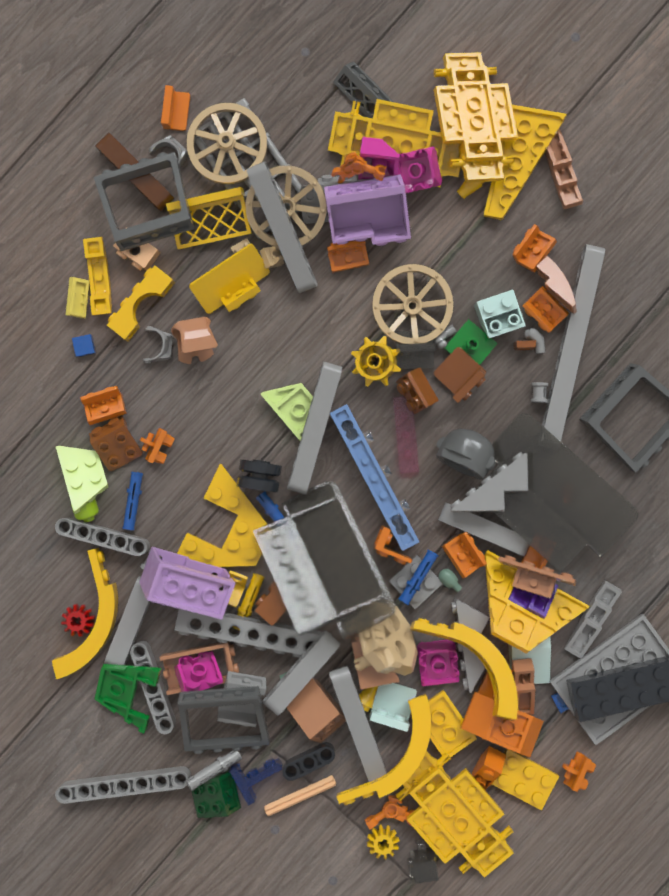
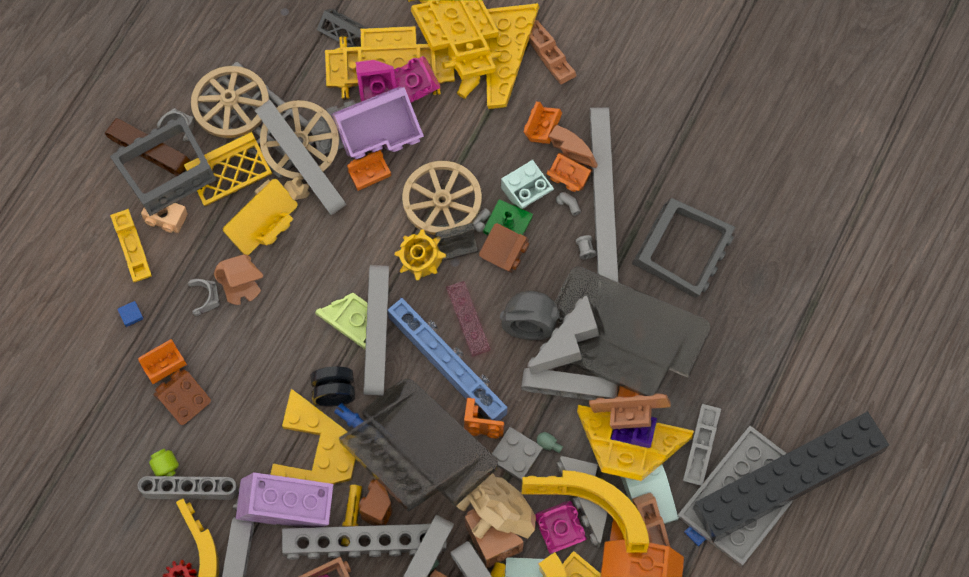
camera: 15 degrees left, 20 degrees down
yellowish green wing [56,446,108,514] -> none
light yellow plate [66,277,90,319] -> none
yellow arch [107,265,175,342] -> none
blue pin [122,472,143,530] -> none
orange hips [140,428,174,464] -> none
orange panel [161,85,191,131] -> none
yellow bracket [228,570,248,608] -> none
orange piece [331,152,386,184] -> none
dark orange slope [396,367,439,415] -> none
blue pin [398,550,438,606] -> none
orange bracket [442,532,487,579] -> none
dark orange tile [514,340,536,351] -> none

